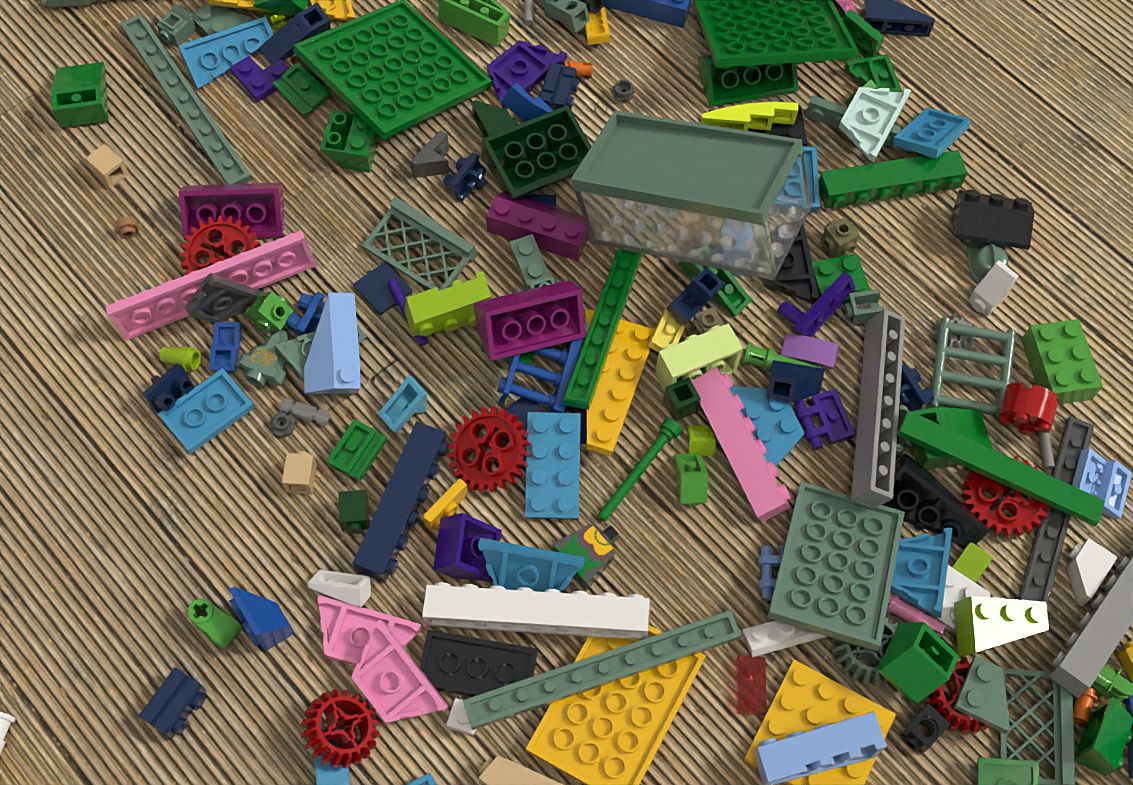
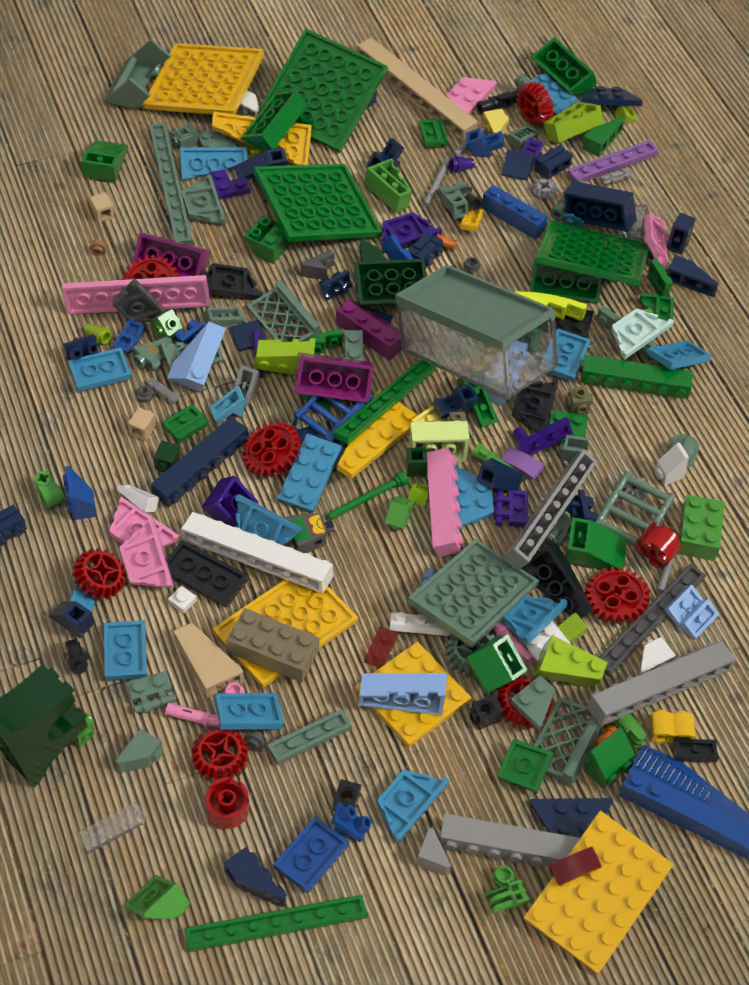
camera: 20 degrees right, 10 degrees down
green plate [273,62,331,118] -> none
yellow plate [423,479,468,532] -> none
sand green plate [463,610,741,730] -> none
green tile [897,410,1105,526] -> none
black slope [951,189,1034,250] -> none
none -> sand green wing [181,174,226,225]
none -> sand green slope [203,307,244,327]
none -> black wing [204,263,263,300]
none -> dark tan brick [226,608,320,682]
none -> light grey slope [234,365,259,406]
none -> green slope [308,329,343,354]

